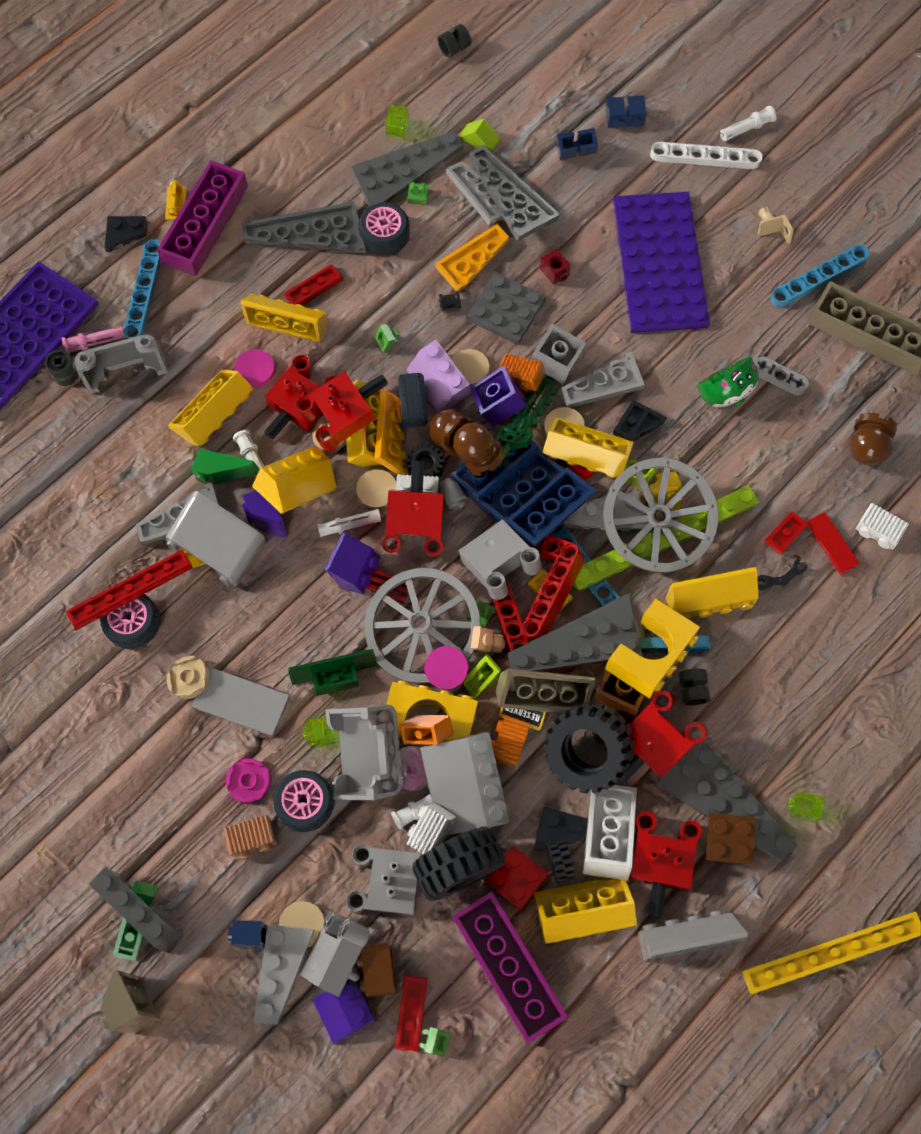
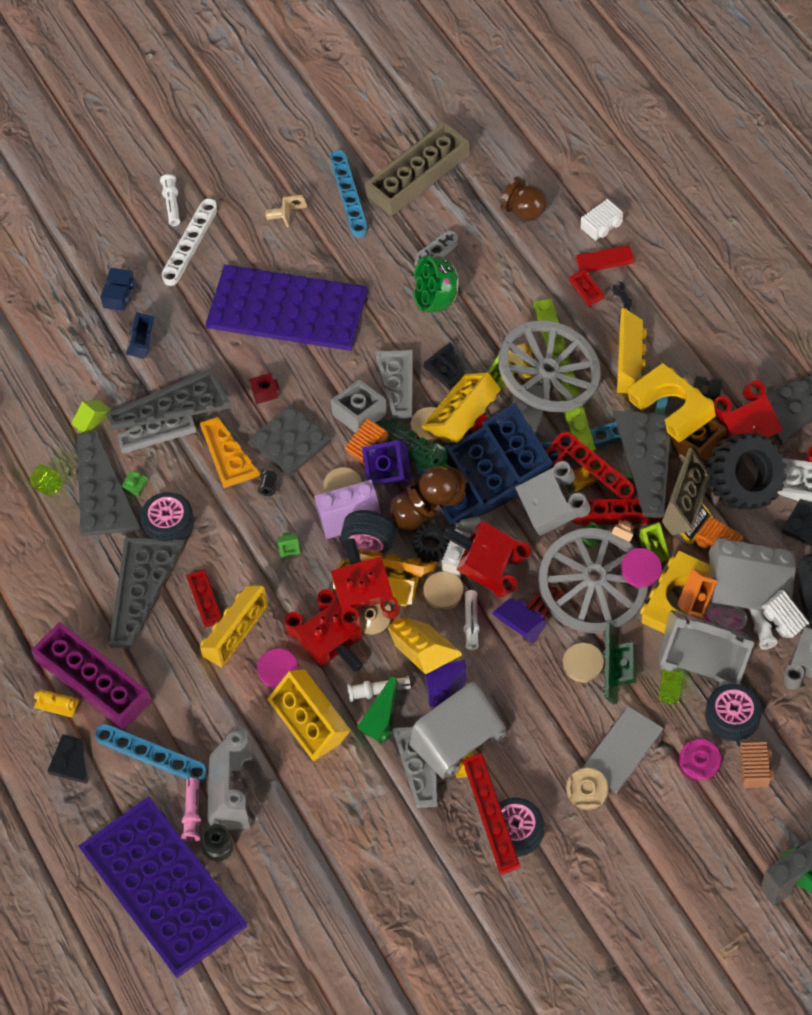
camera: 70 degrees left, 10 degrees down
none -> tan tile [563,643,604,683]

